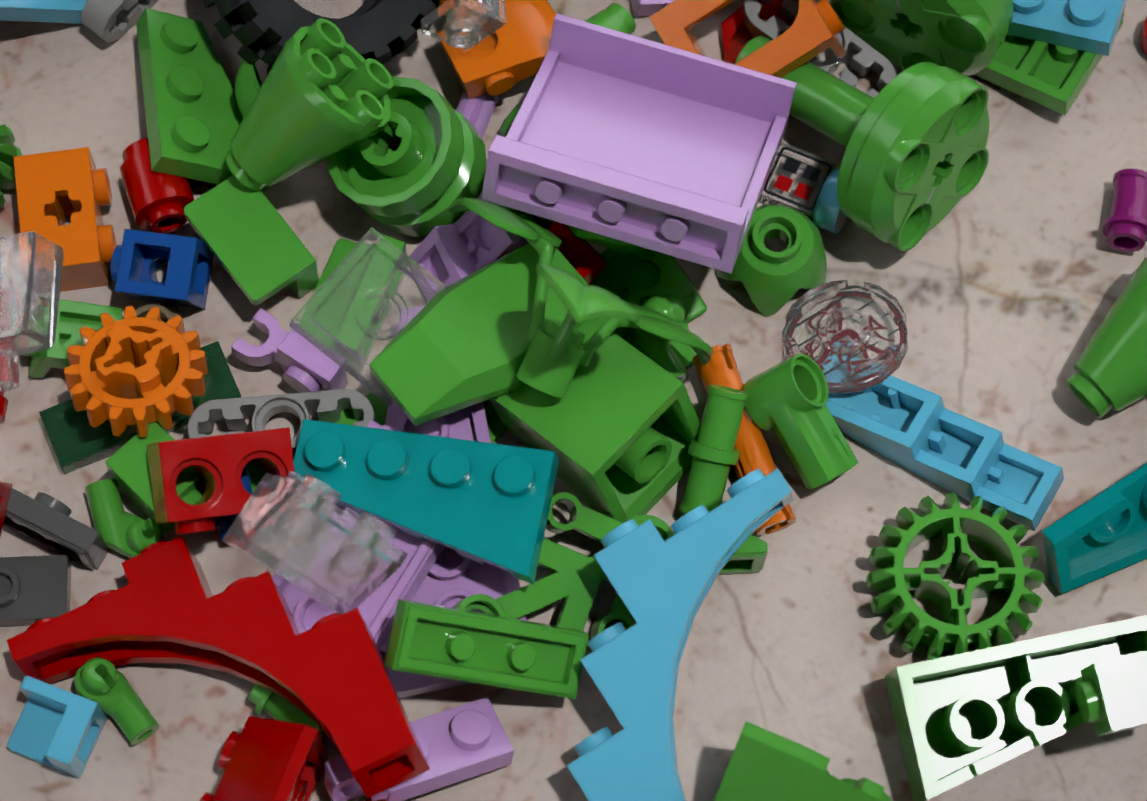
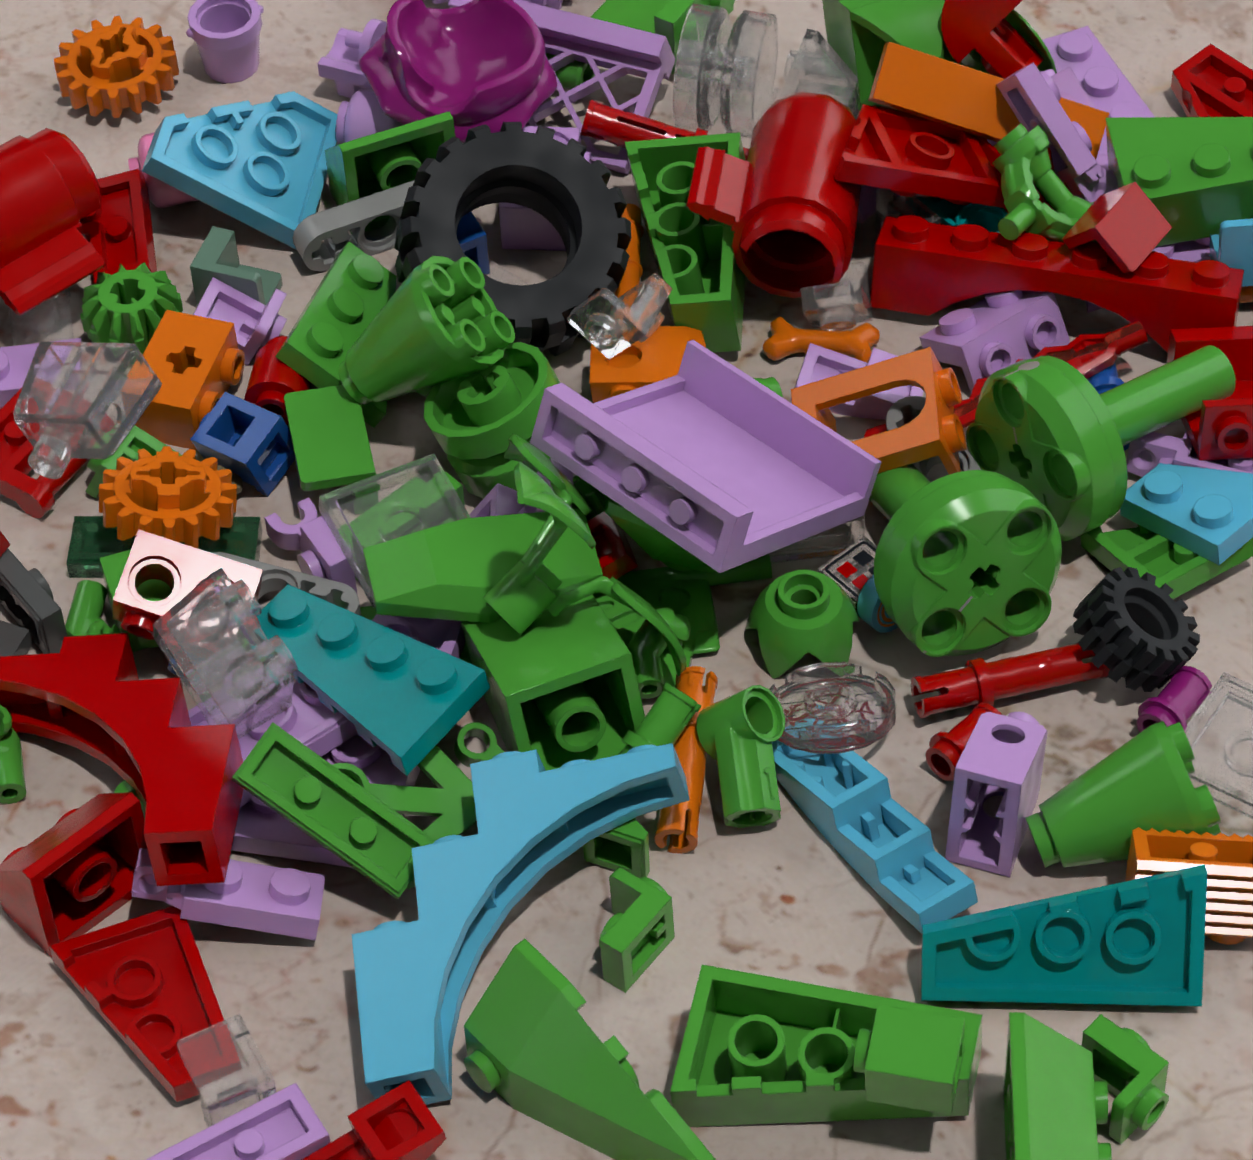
camera: 30 degrees right, 20 degrees down
bright green gear [866,491,1044,661] -> none
none -> sand green panel [190,226,283,306]
none -> lavender bracket [193,277,287,366]
none -> bright green bracket [599,867,675,993]
none -> red pin [911,643,1110,719]
none -> red pin [926,702,1002,781]
none -> lavender torso [945,711,1048,877]
none -> black tyre [1073,567,1200,692]

